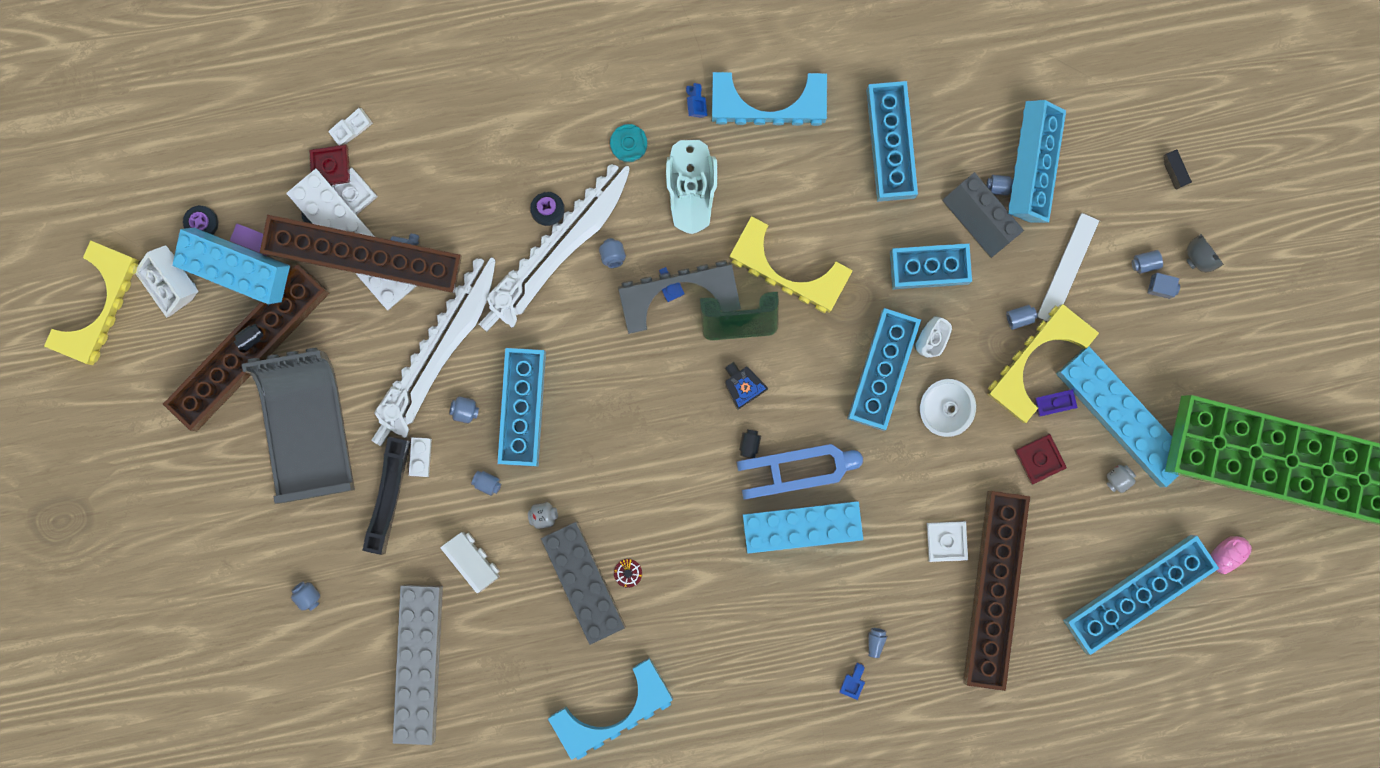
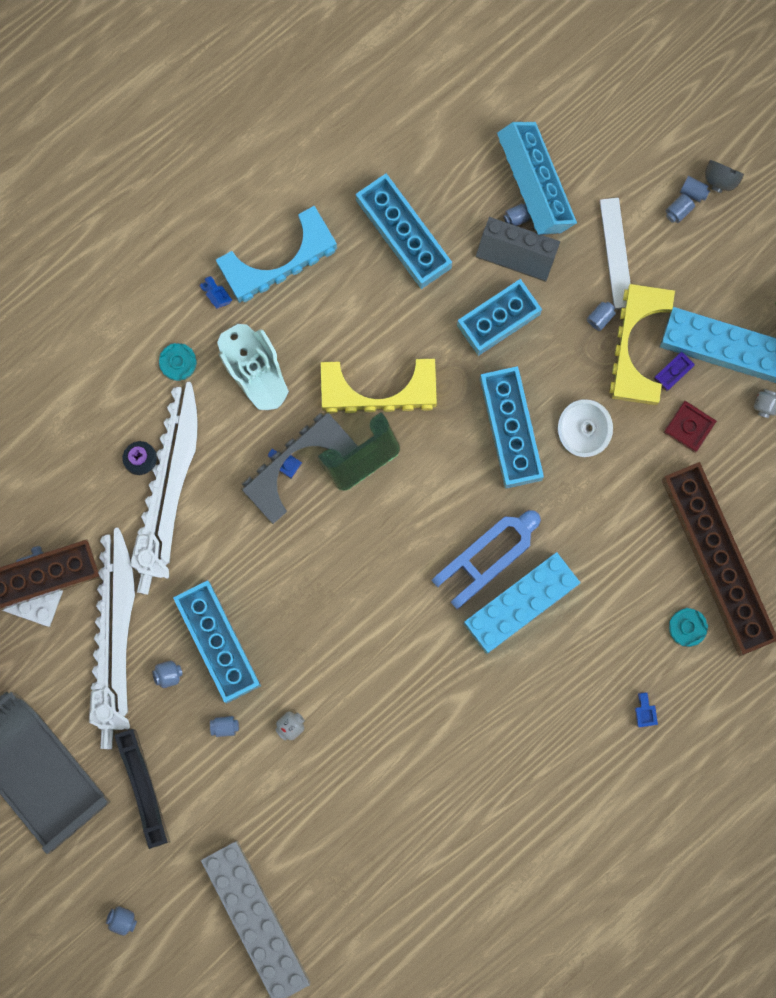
camera: 30 degrees left, 5 degrees down
white plate [409,437,432,477] -> none
white slope [440,532,500,593] -> none
dark grey brick [541,521,626,645] -> none
medium azure arch [548,657,673,760] -> none
sand blue head [599,238,626,268] -> none
dark red piece [614,559,642,588] -> none
torso [725,362,768,410] -> none
black brick [739,429,761,458] -> none
sand blue cone [868,628,887,658] -> none
white piece [915,317,952,357] -> none
white tile [927,521,968,562] -> none
sand blue brick [1147,273,1180,299] -> none
black piece [1164,149,1192,190] -> none
none -> teal tile [669,608,708,647]
none -> sand blue brick [680,176,710,203]

